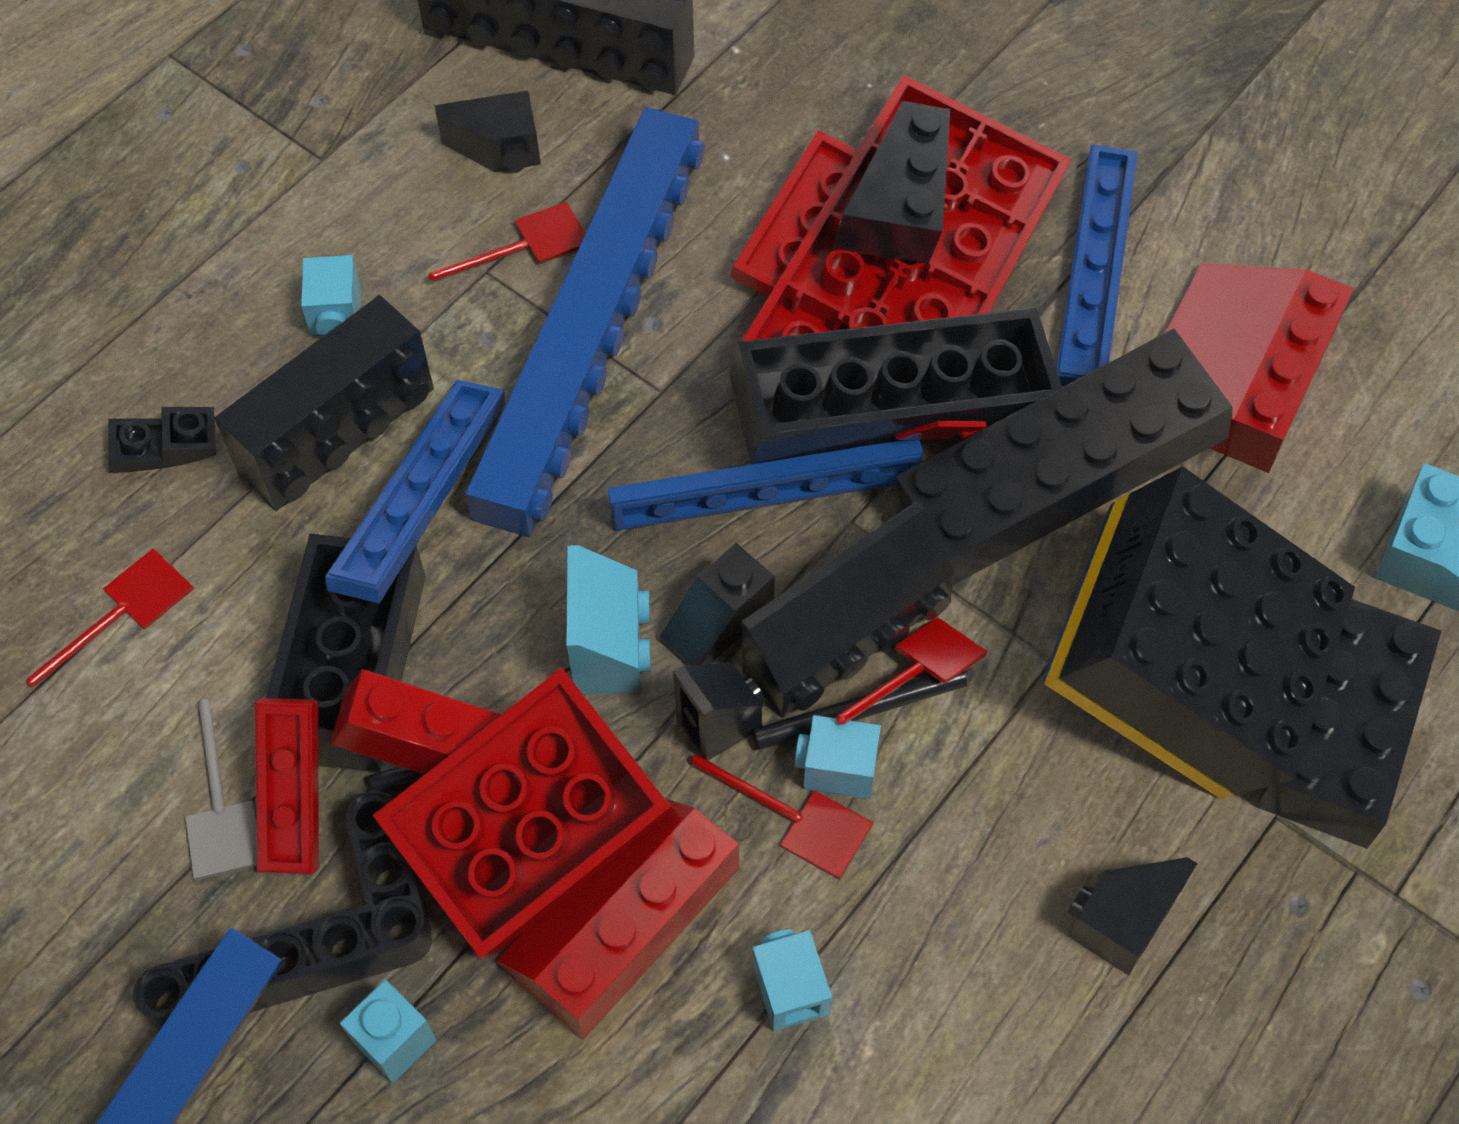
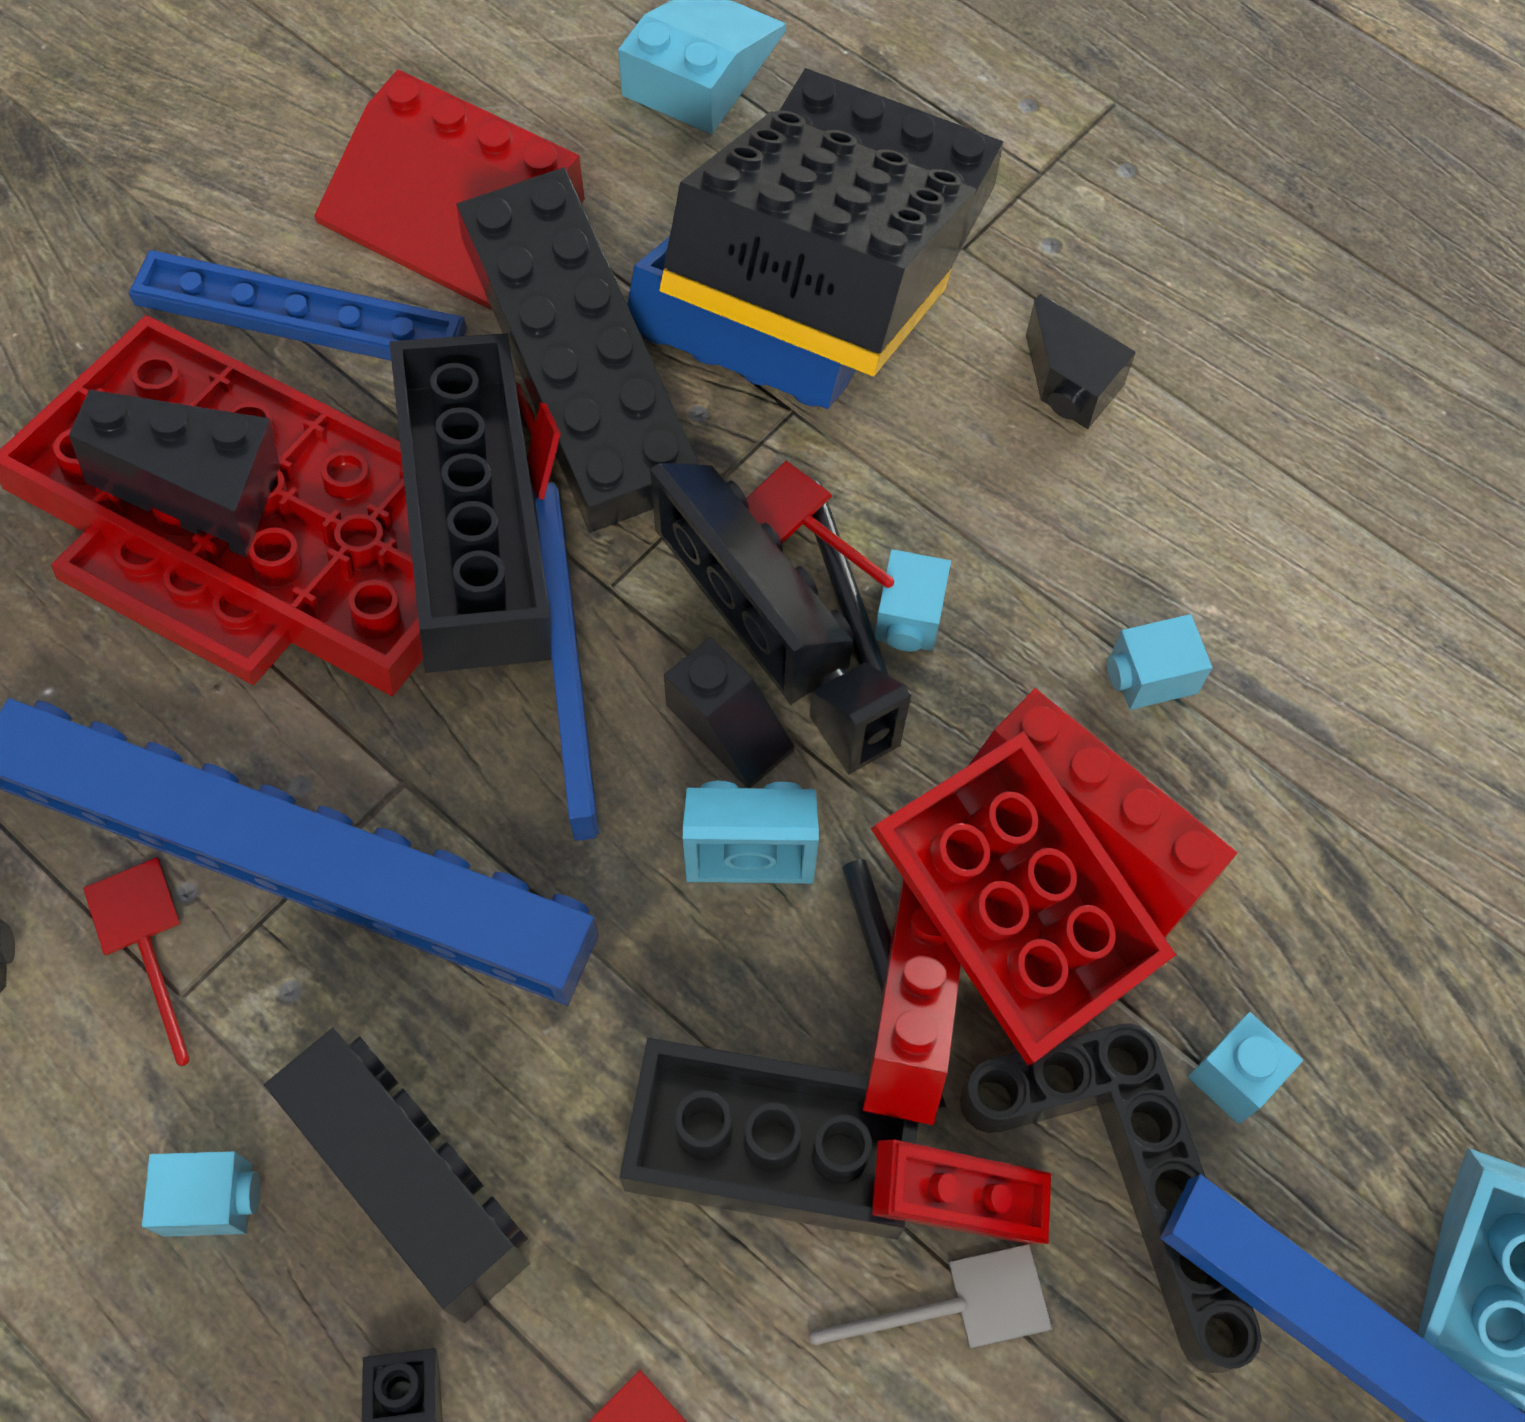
camera: 90 degrees left, 5 degrees up
blue tile [325,380,505,603] -> none
red piece [691,755,873,880] -> none

